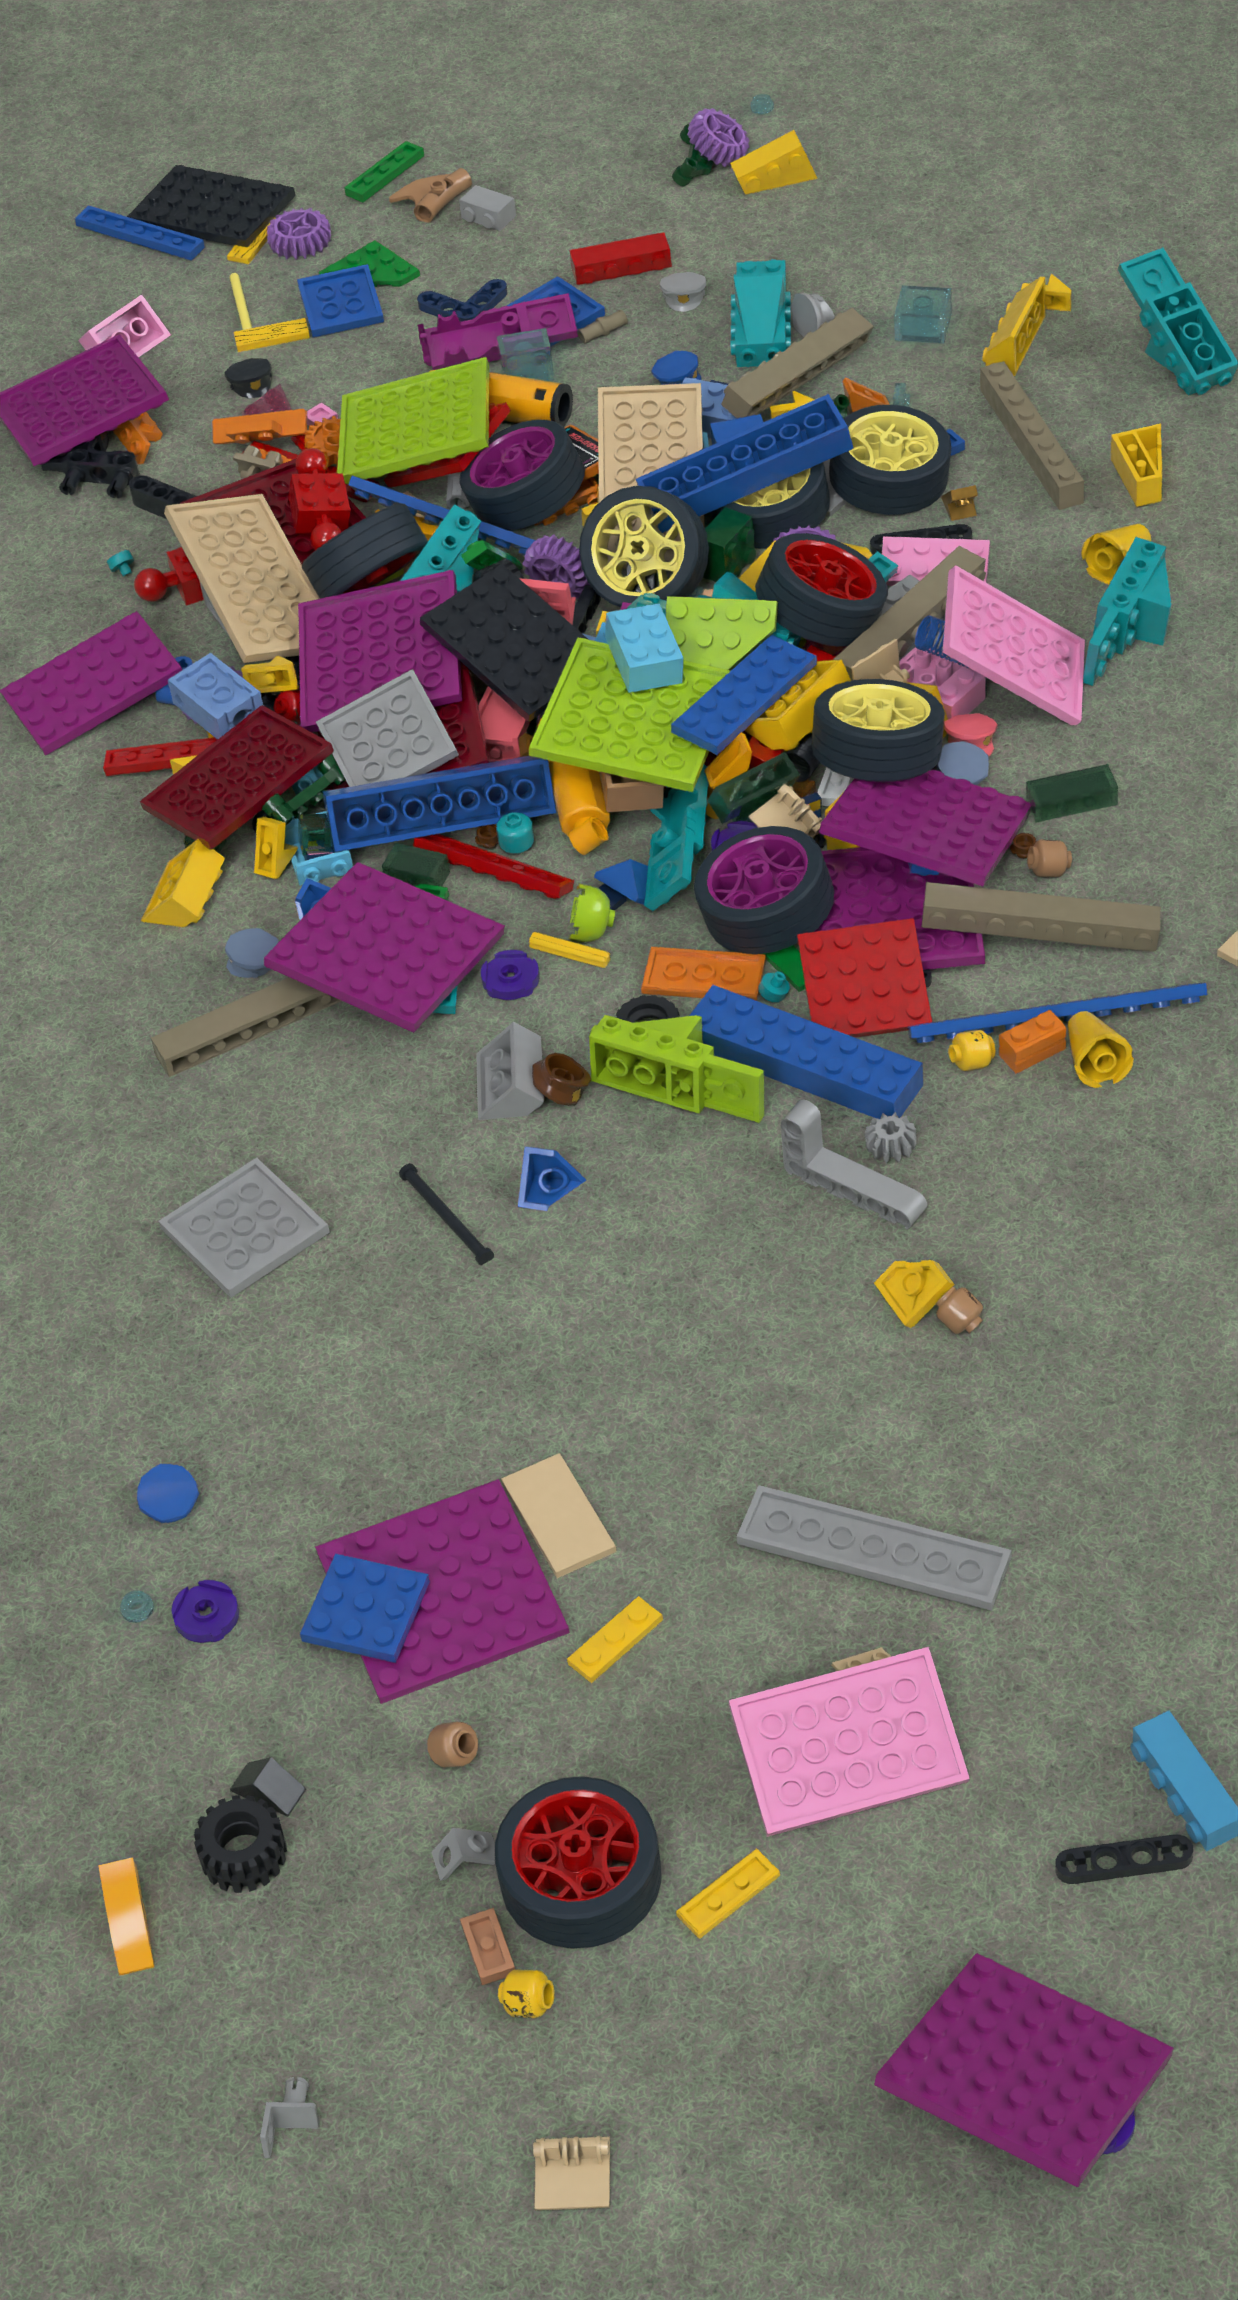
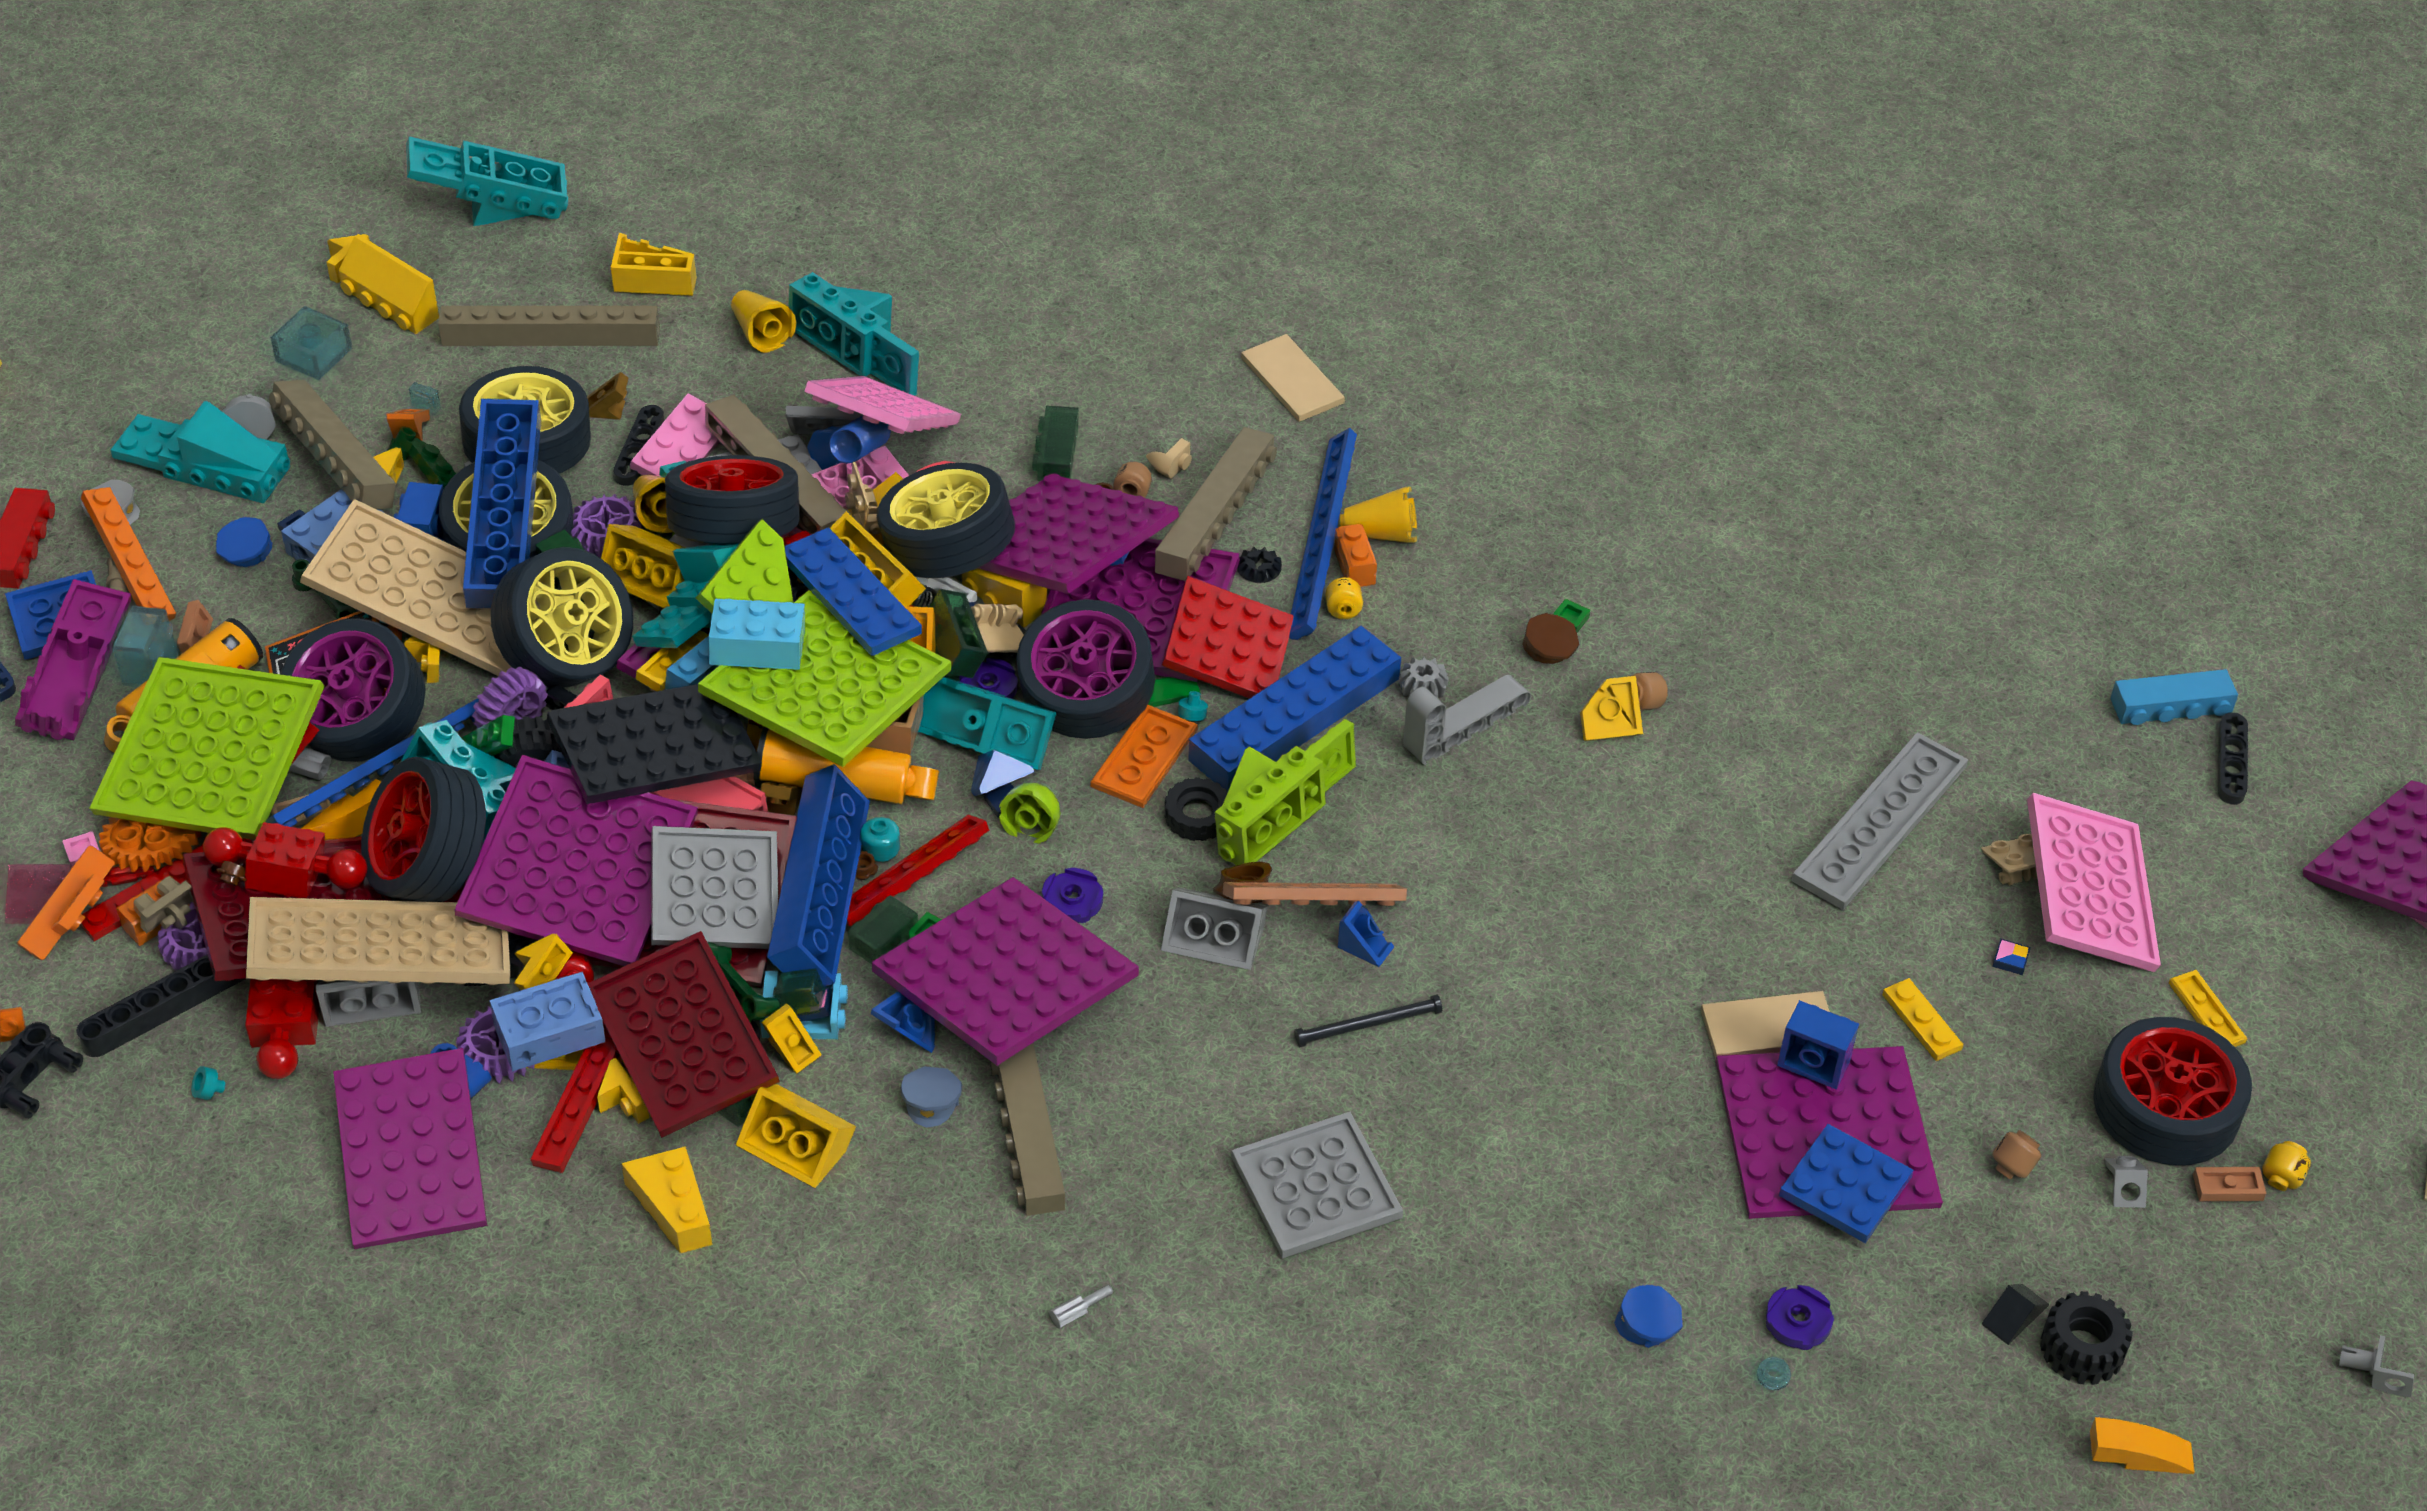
camera: 80 degrees left, 0 degrees up
yellow axle [529,932,610,968] -> none
none -> orange plate [81,487,176,625]
none -> nougat plate [177,600,213,653]
none -> reddish brown plate [217,861,247,886]
none -> yellow wedge [621,1146,712,1253]
none -> light grey axle [1049,1285,1113,1328]
none -> tan plate [1146,438,1192,479]
none -> nougat plate [1223,882,1407,906]
none -> black gear [1237,546,1282,583]
none -> reddish brown hat [1522,613,1580,664]
none -> green plate [1553,599,1590,633]
none -> blue brick [1777,1000,1859,1089]
none -> tile [1992,938,2031,975]

